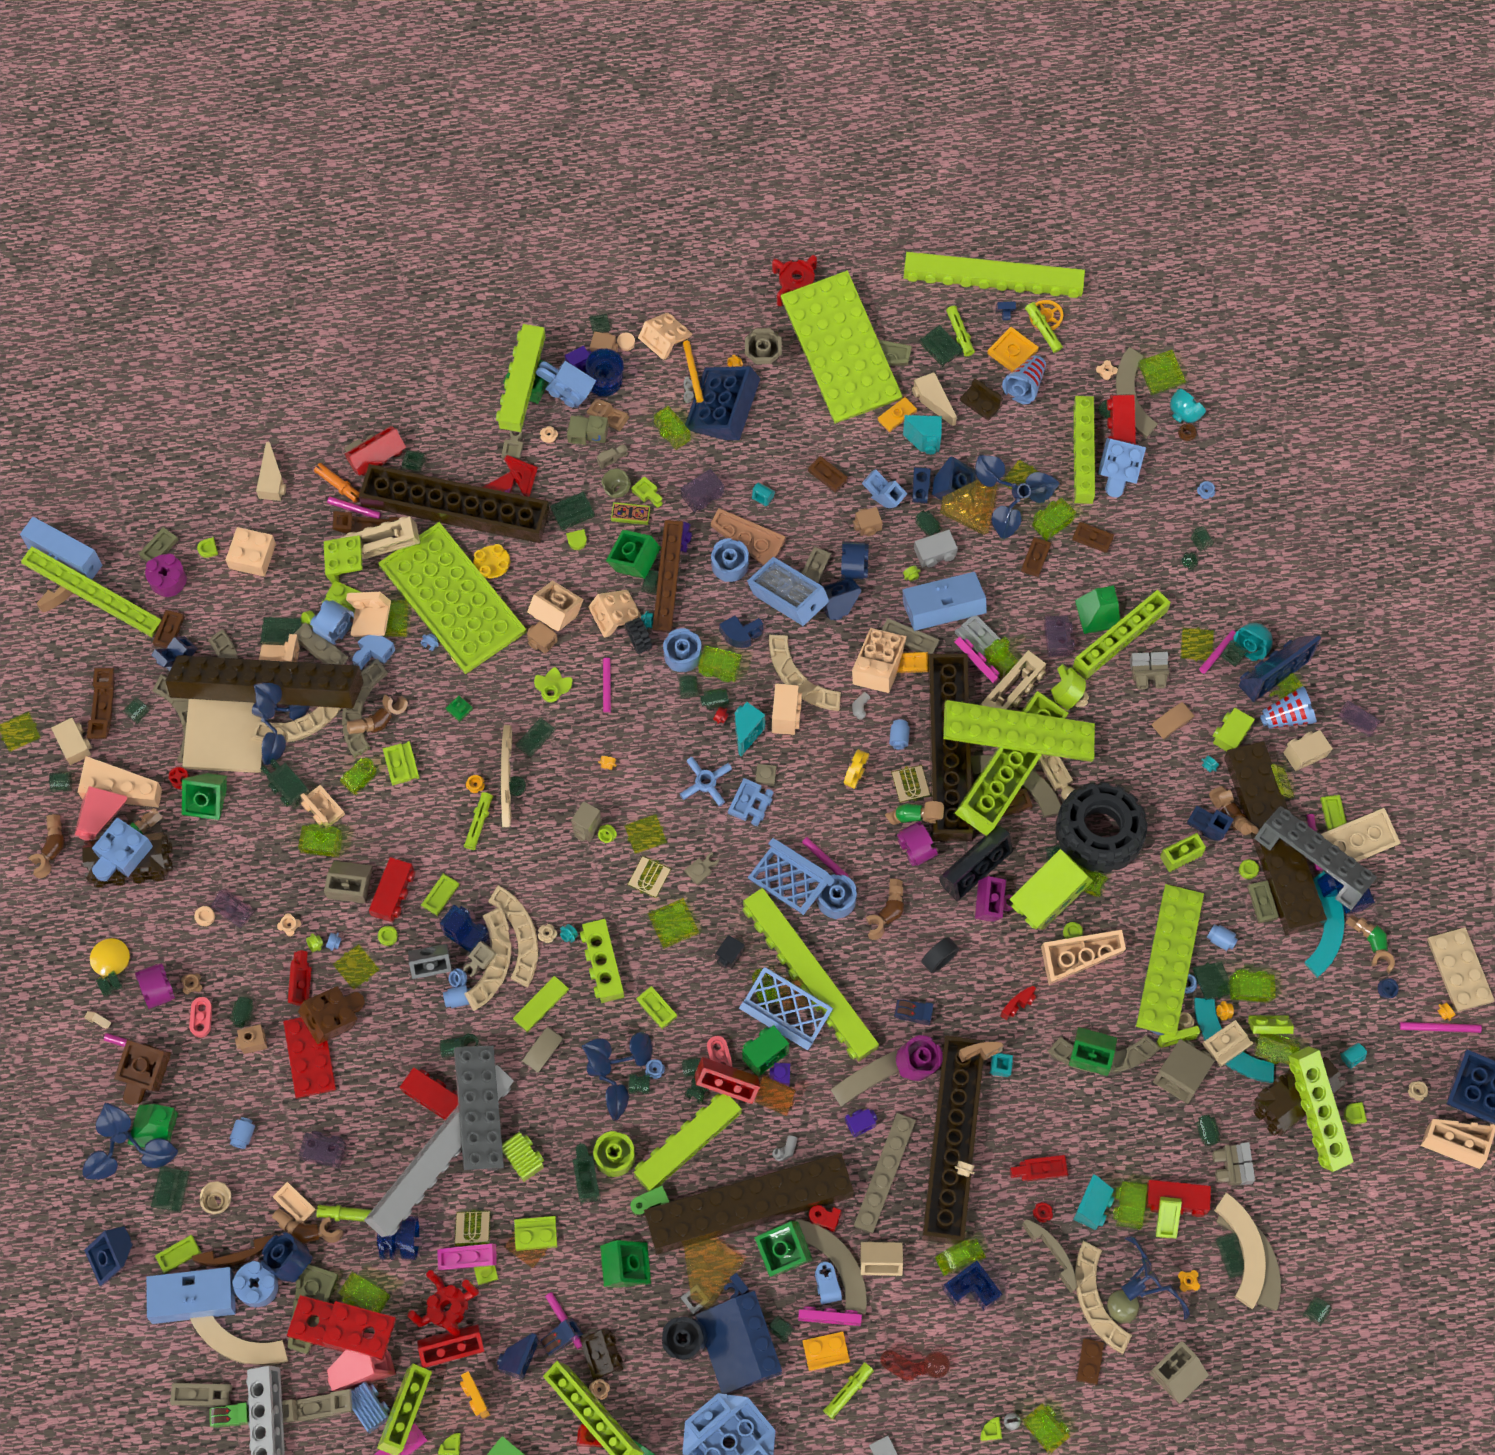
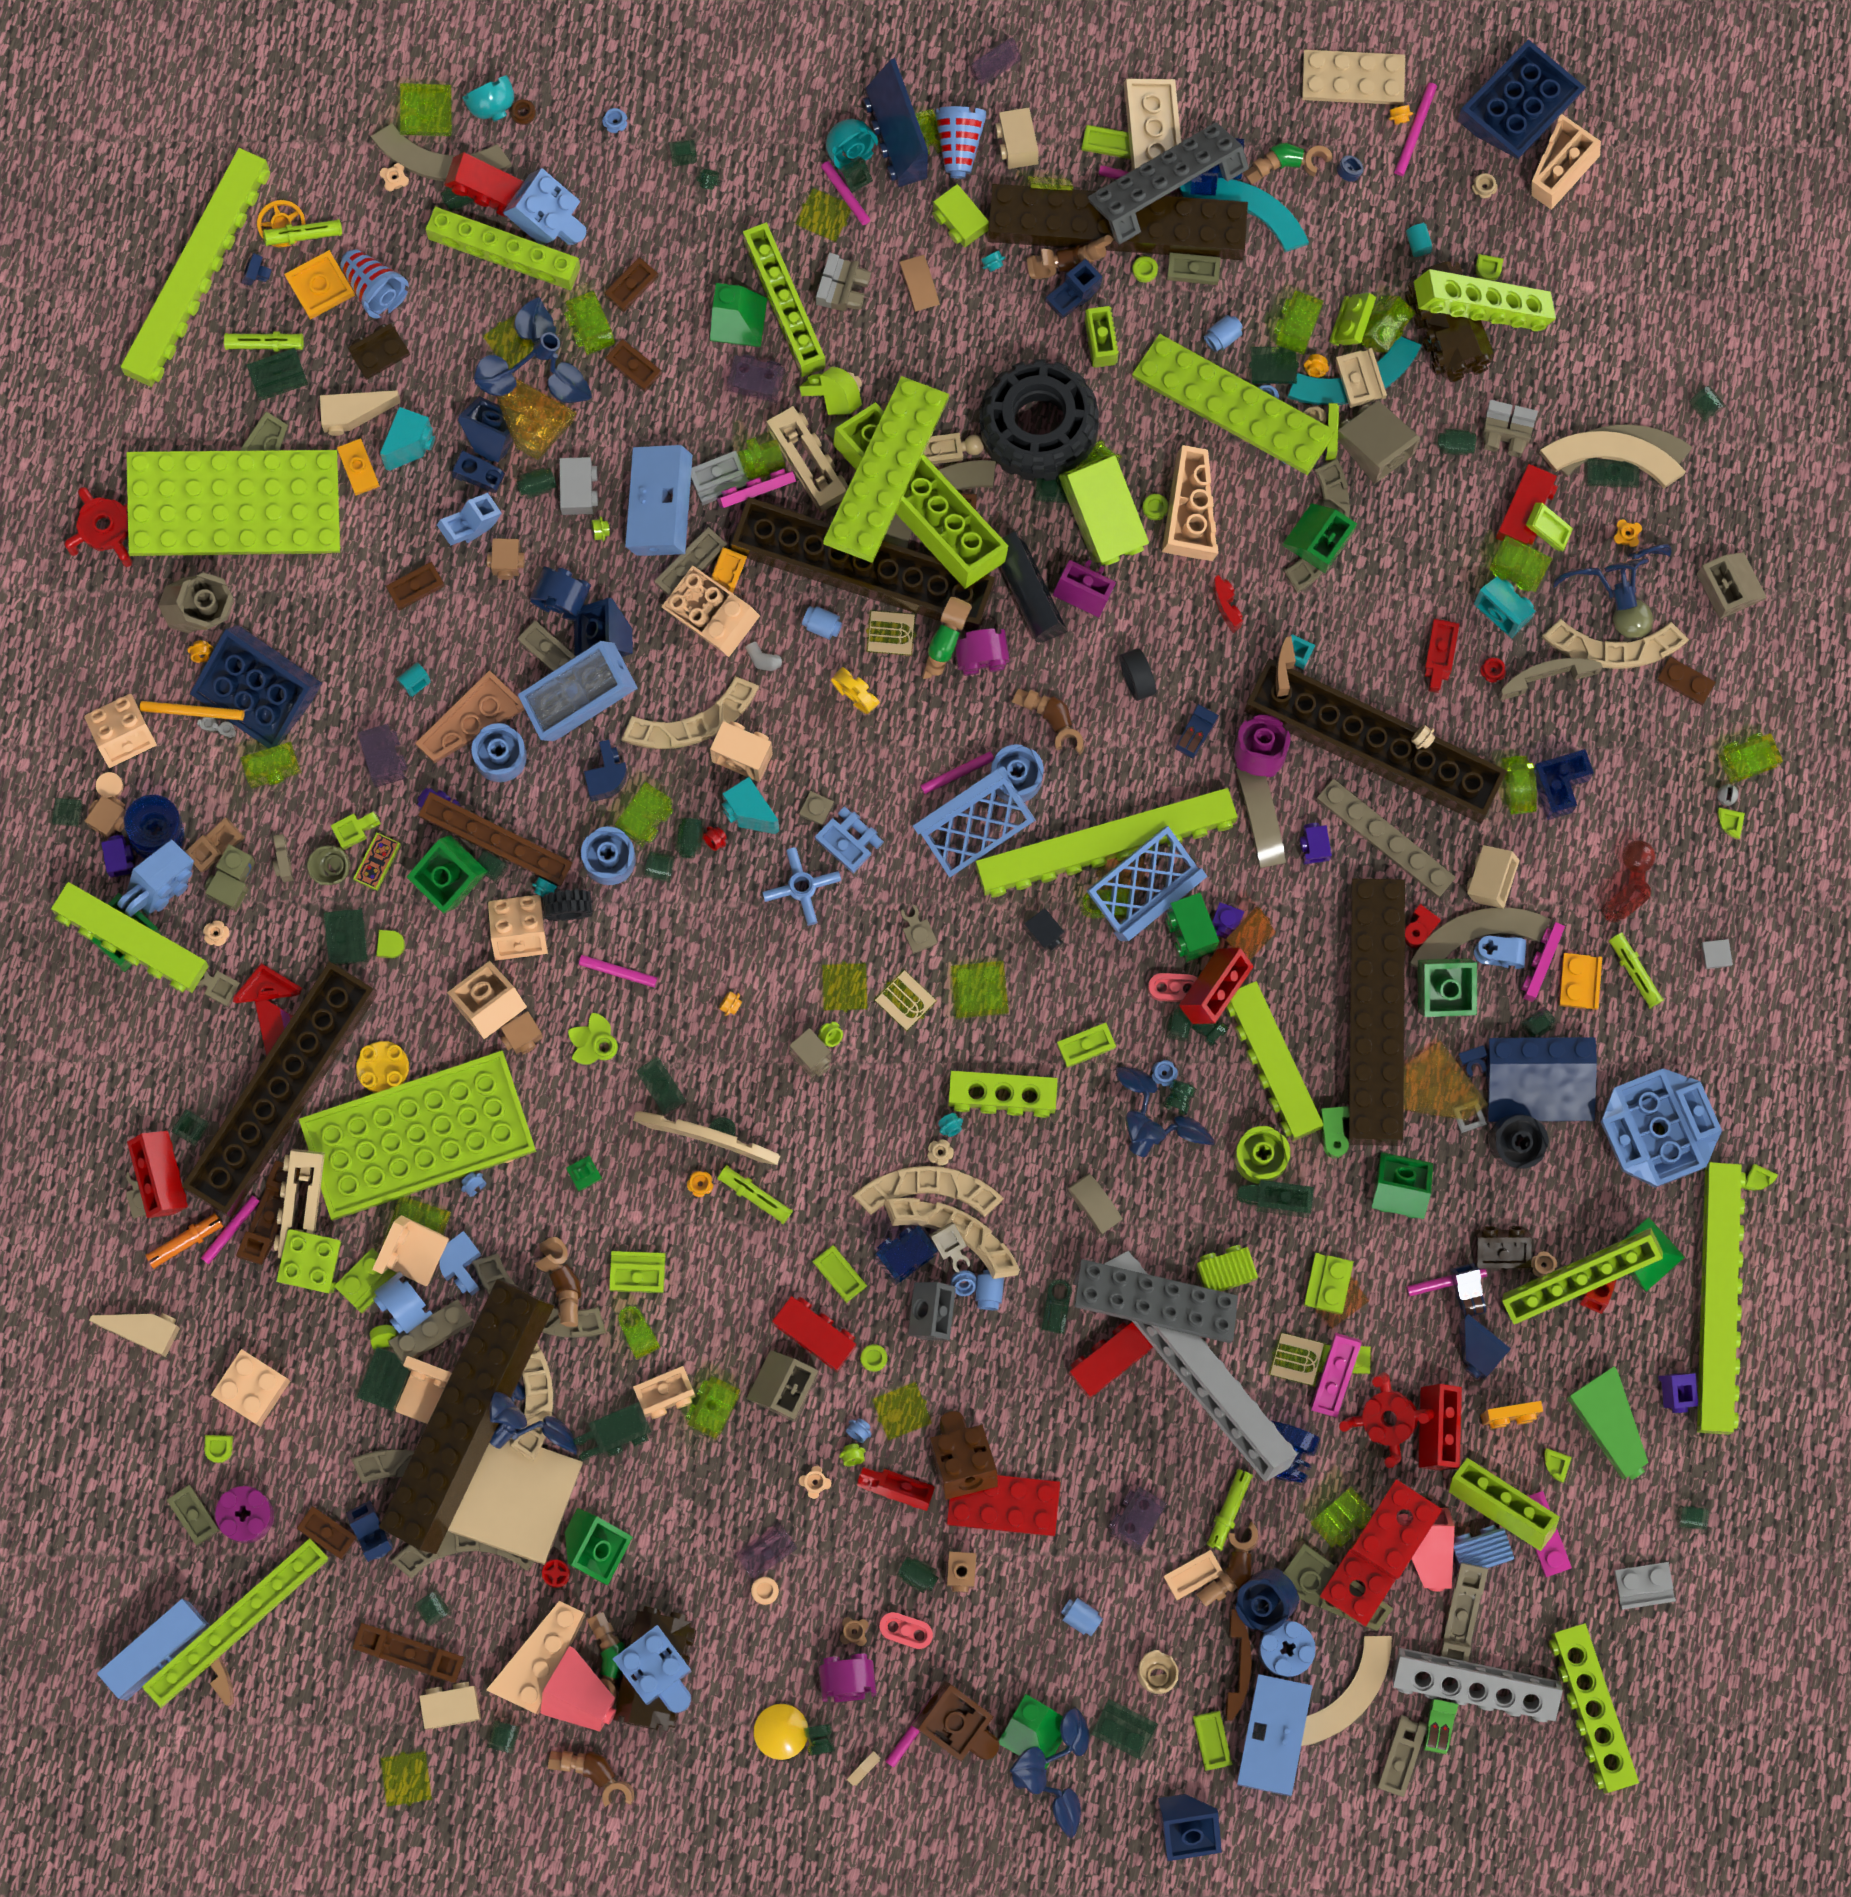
camera: 75 degrees left, 10 degrees up
lime tile [513,976,569,1033] -> none
light grey arm [772,1136,798,1161] -> none

